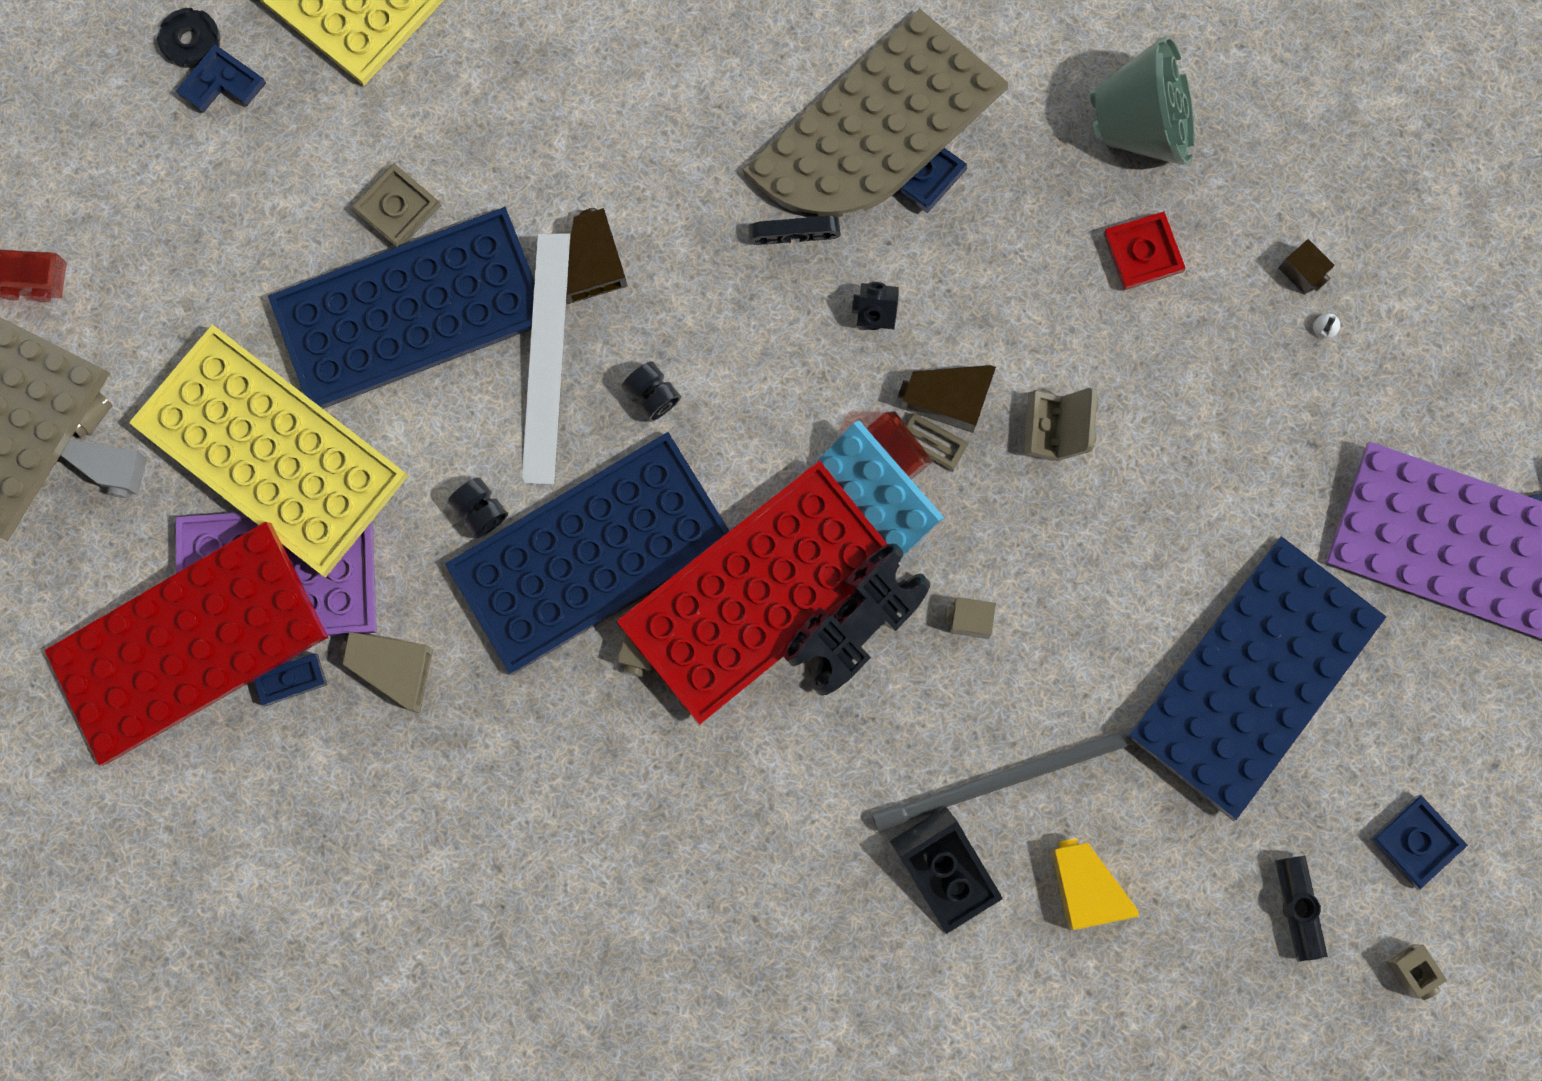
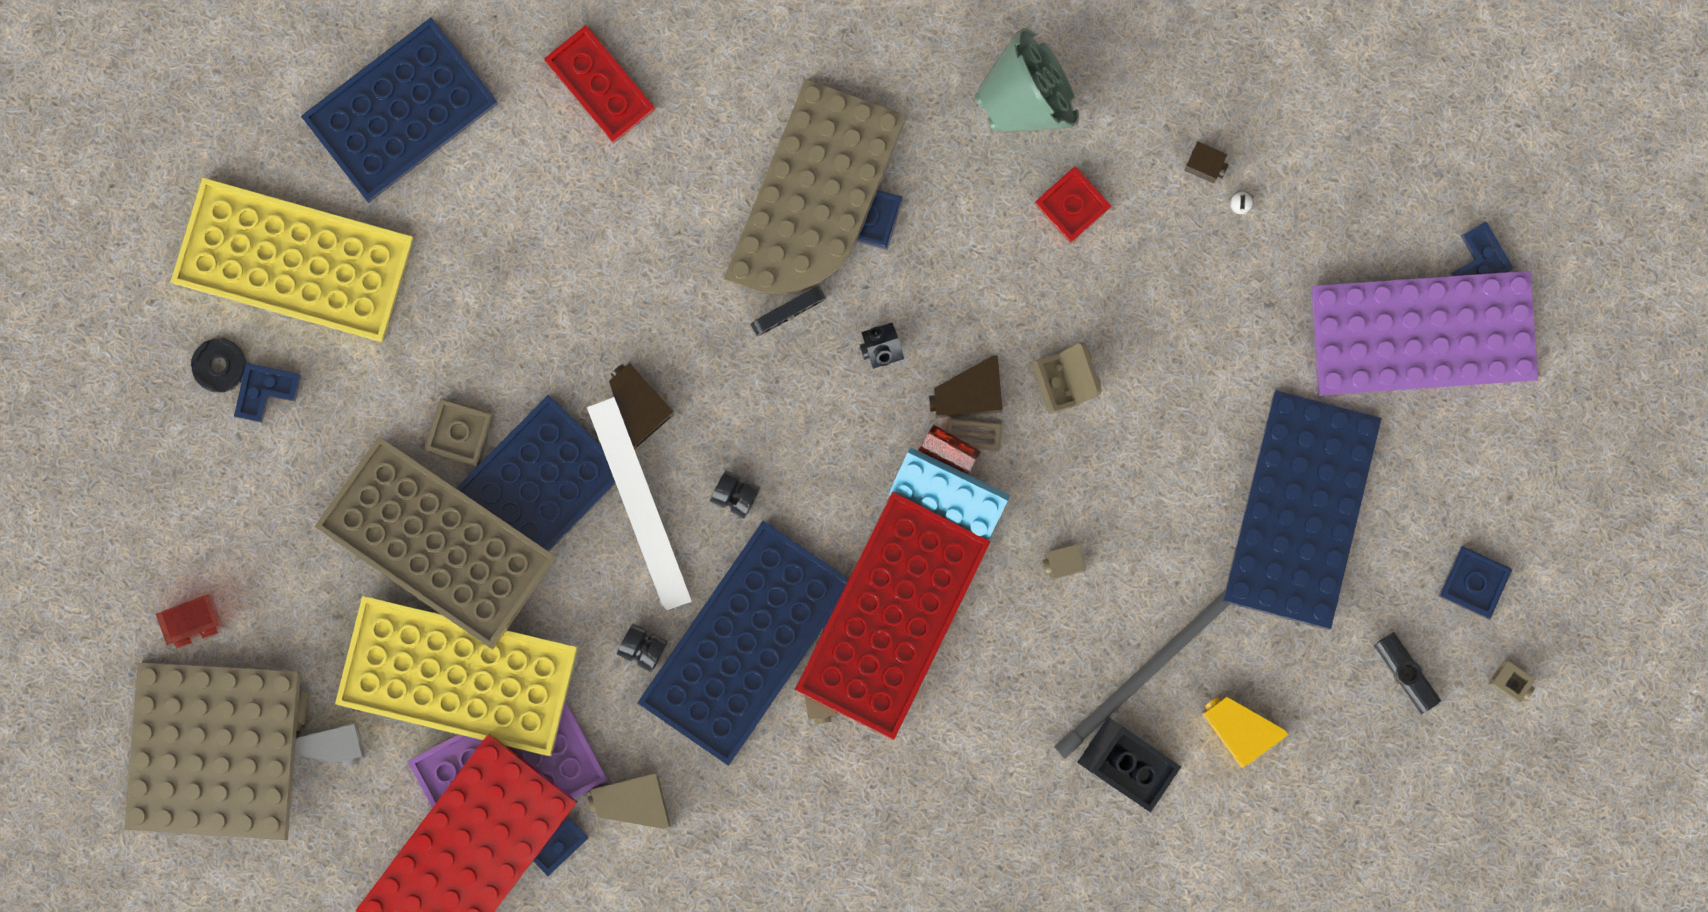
camera: 30 degrees left, 5 degrees up
black piece [784,543,930,696] -> none
none -> dark tan plate [314,437,557,650]

